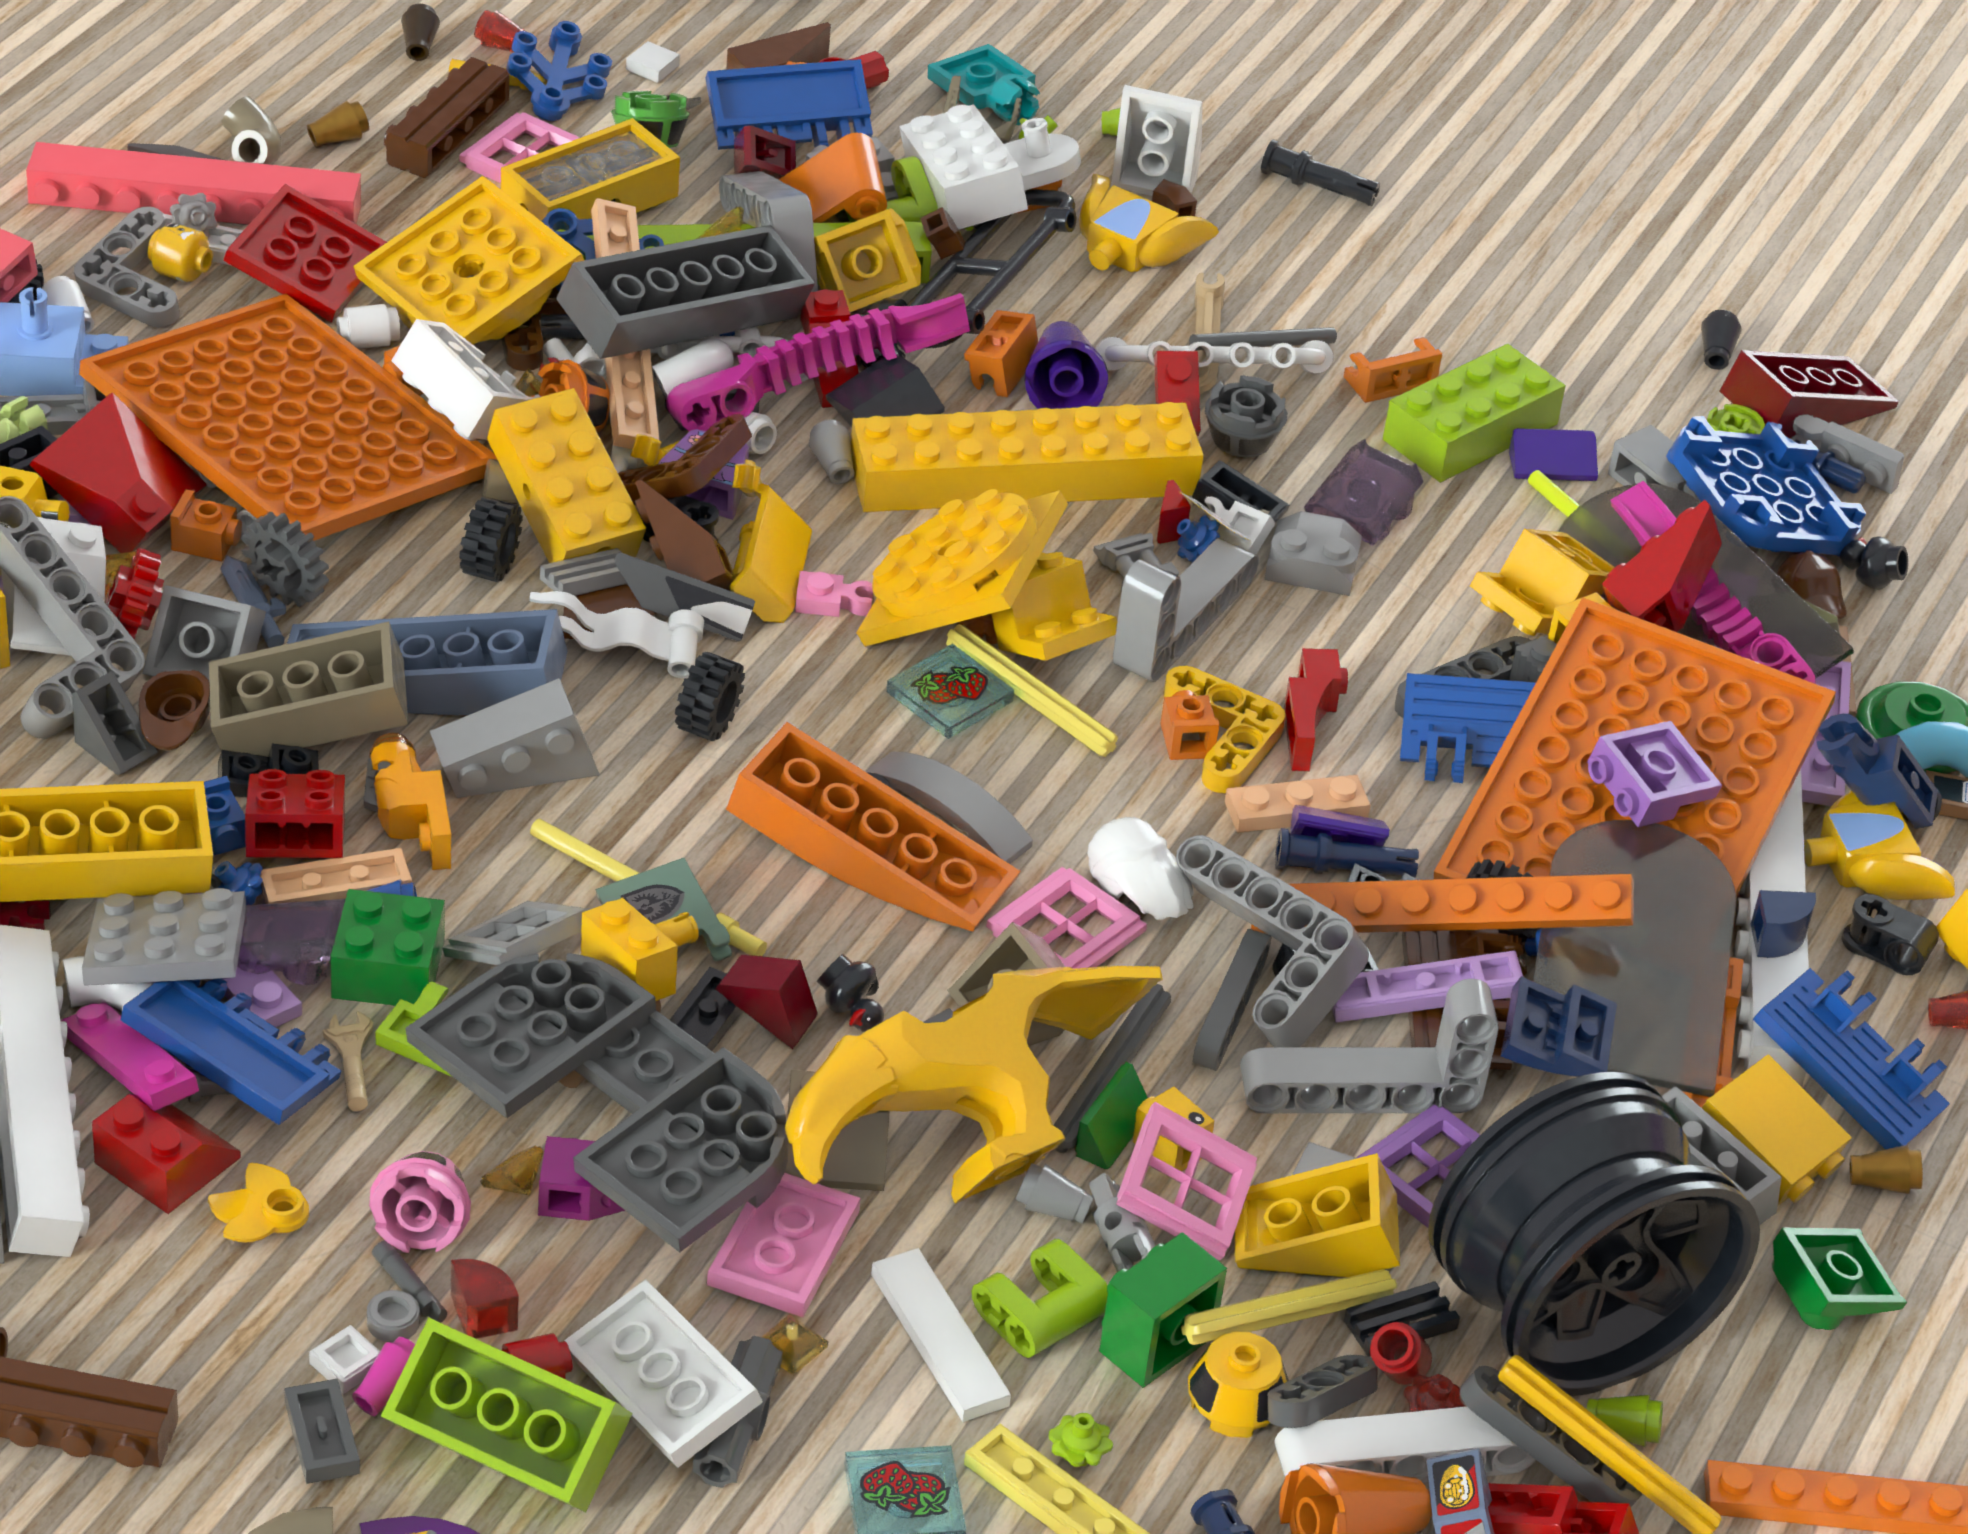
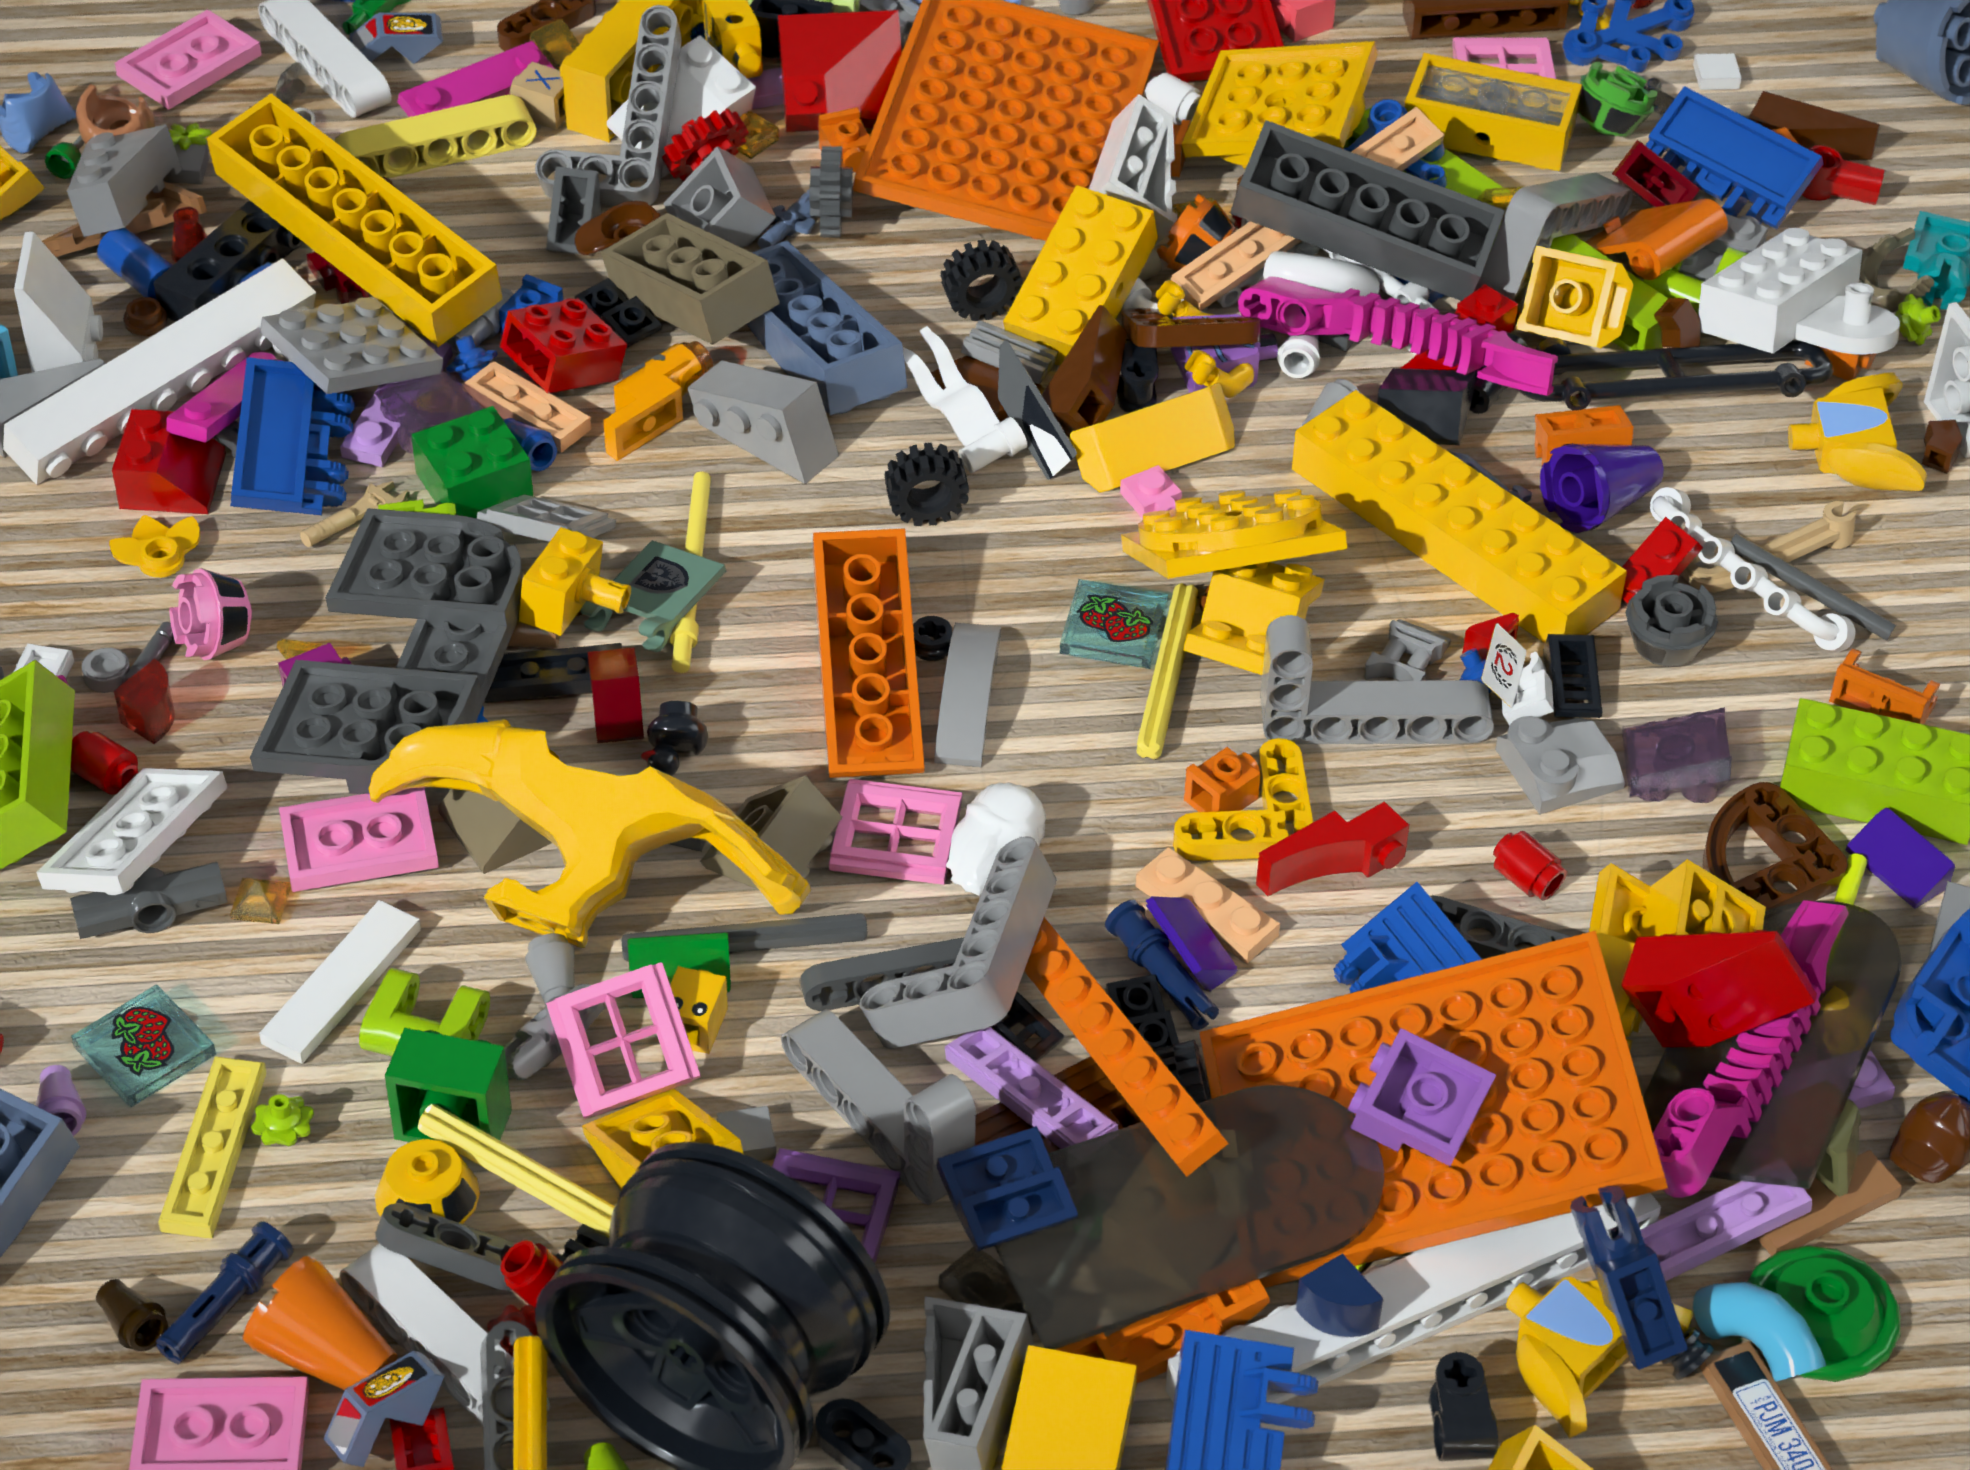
camera: 60 degrees right, 5 degrees up
none -> red brick [1493,831,1567,901]
none -> reddish brown beam [1703,782,1848,925]

